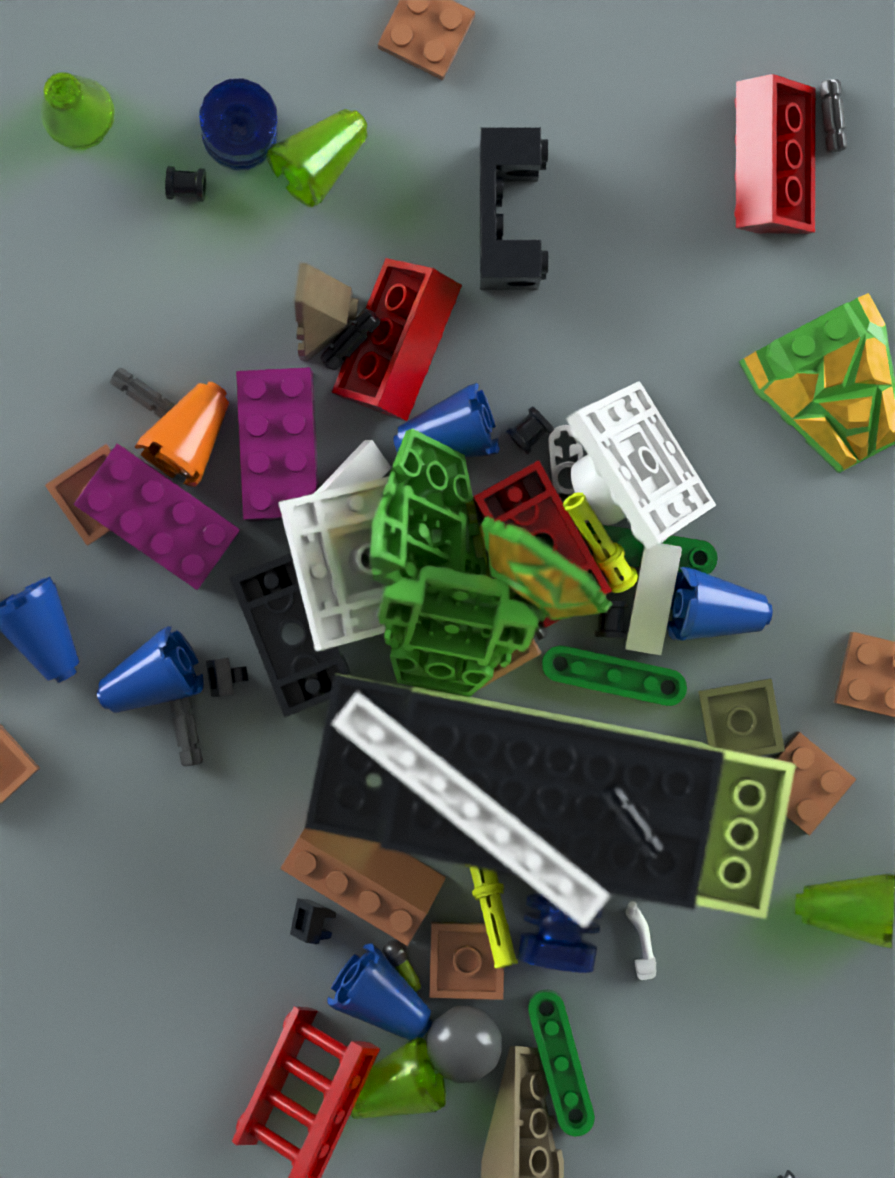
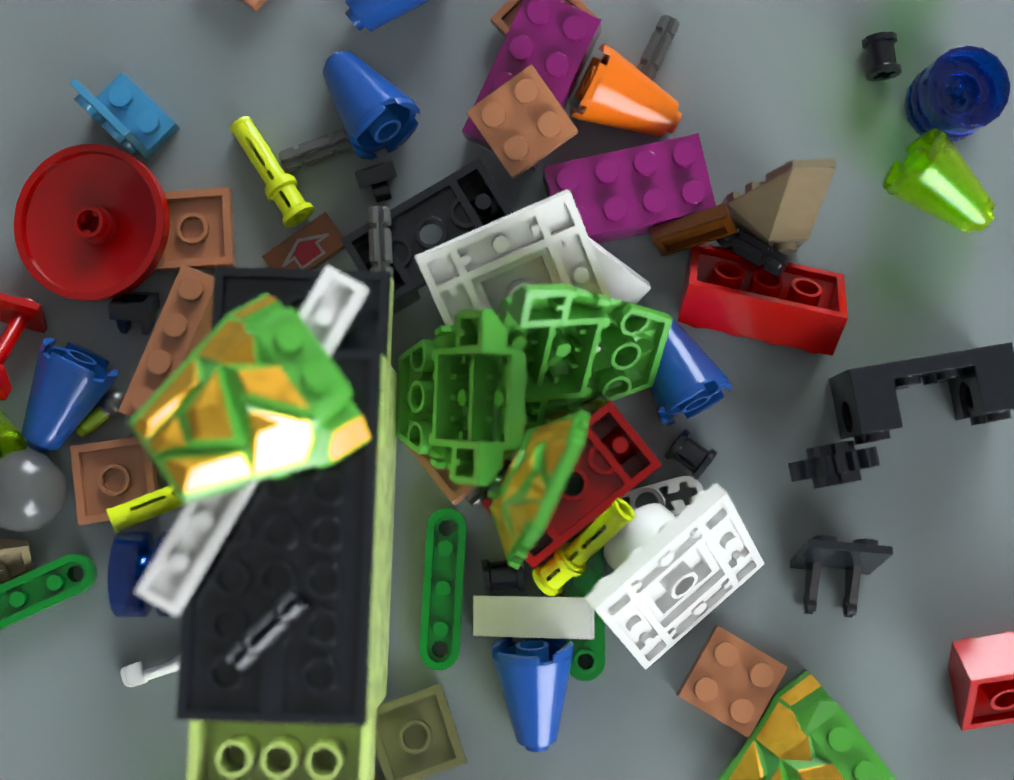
camera: 85 degrees right, 5 degrees down
none -> red dish [14,144,170,302]
none -> dark azure bracket [69,72,180,160]
none -> wedge [129,293,371,503]
none -> nougat plate [155,187,236,272]
none -> neon yellow pin [229,116,315,228]
none -> reddish brown tile [262,212,345,270]
none -> dark grey axle [368,206,394,281]
none -> nougat plate [466,64,578,179]
none -> reddish brown tile [649,203,737,256]
none -> nougat plate [676,625,788,738]
none -> black gear [788,440,880,489]
none -> black plate [790,535,893,618]

